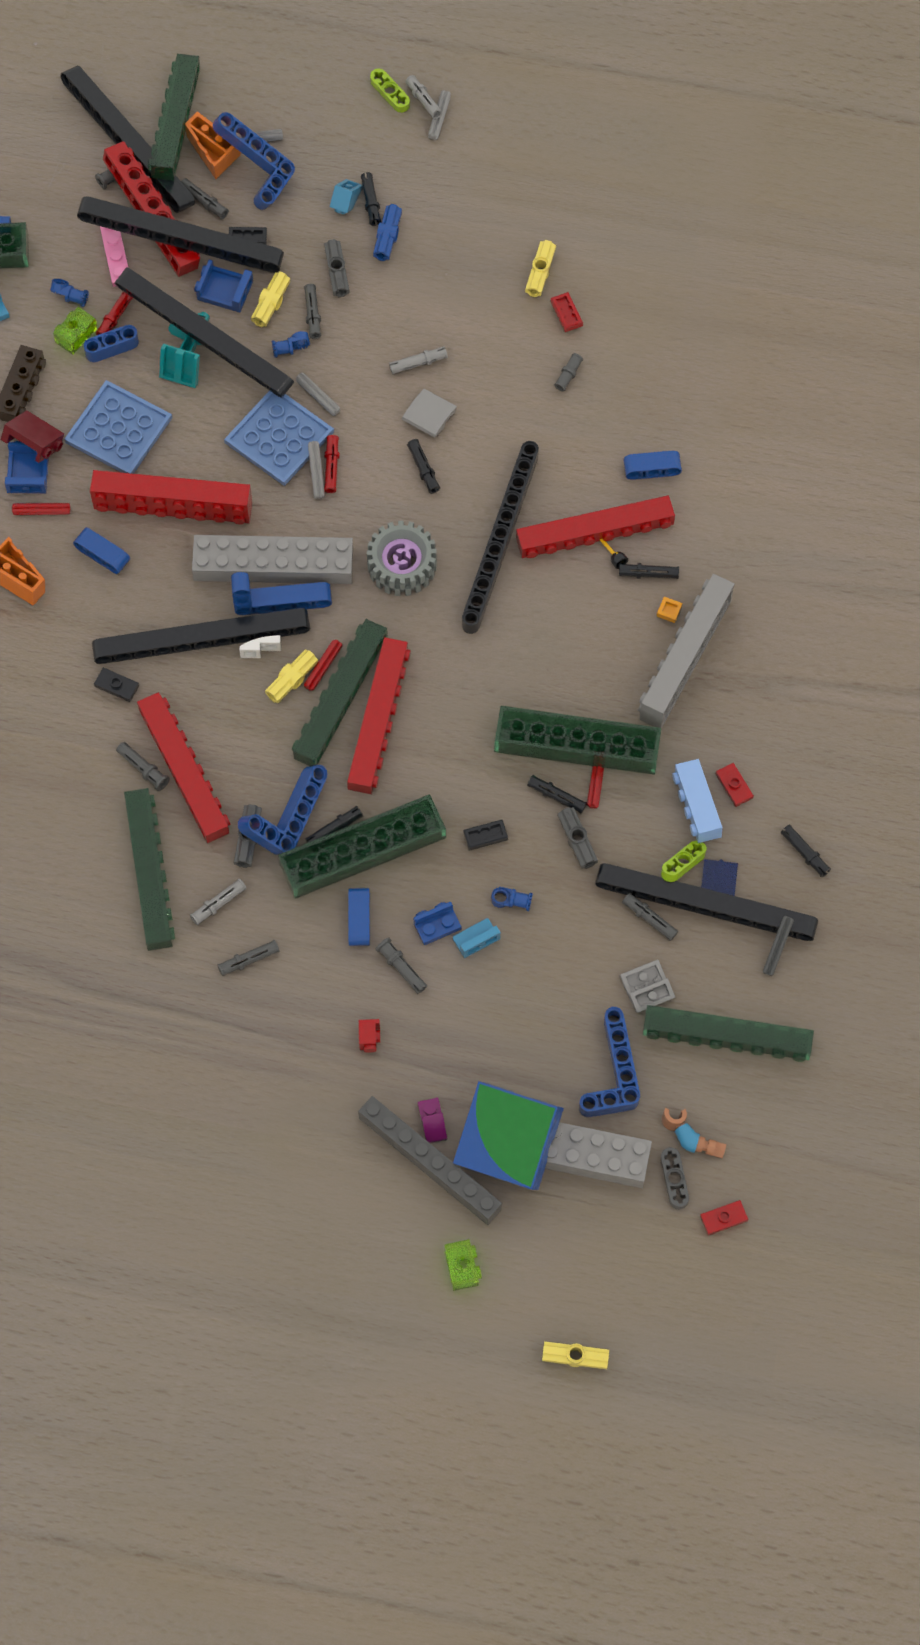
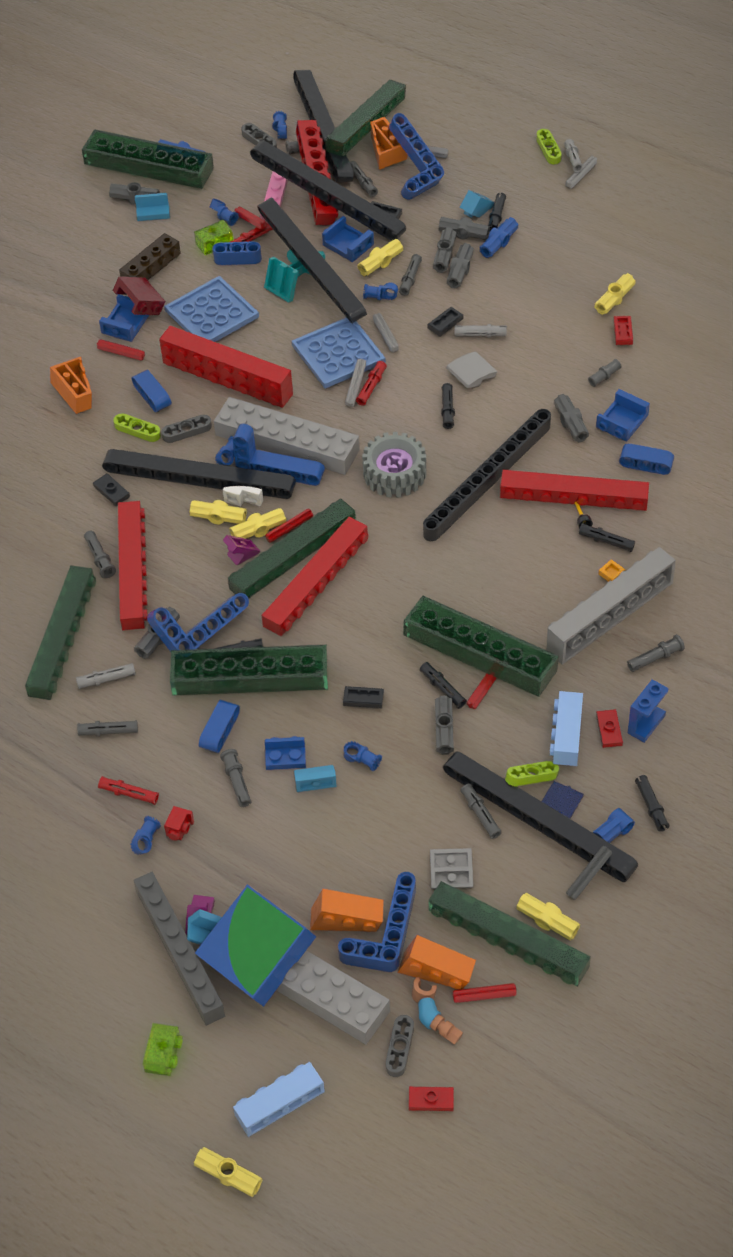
camera: 25 degrees right, 15 degrees down
none -> red pin [98,776,159,805]
none -> lime beam [113,413,161,442]
none -> blue connector [130,816,161,855]
none -> dark grey beam [162,414,212,443]
none -> dark azure panel [187,909,222,945]
none -> light yellow piece [189,500,247,525]
none -> blue connector [215,436,234,466]
none -> magenta slope [223,535,260,565]
none -> light blue brick [233,1062,325,1137]
none -> red axle [234,206,266,229]
none -> dark grey beam [241,123,277,148]
none -> blue connector [272,110,287,139]
none -> orange wedge [310,889,384,932]
none -> orange wedge [397,935,476,989]
none -> black plate [427,307,463,337]
none -> dark grey piece [439,217,490,240]
none -> dark grey piece [447,243,474,289]
none -> red axle [453,983,517,1003]
none -> light yellow piece [516,893,580,941]
none -> dark grey piece [554,394,589,443]
none -> blue piece [593,808,635,843]
none -> blue panel [596,389,650,442]
none -> dark grey pin [627,634,685,672]
none -> blue panel [627,679,668,743]

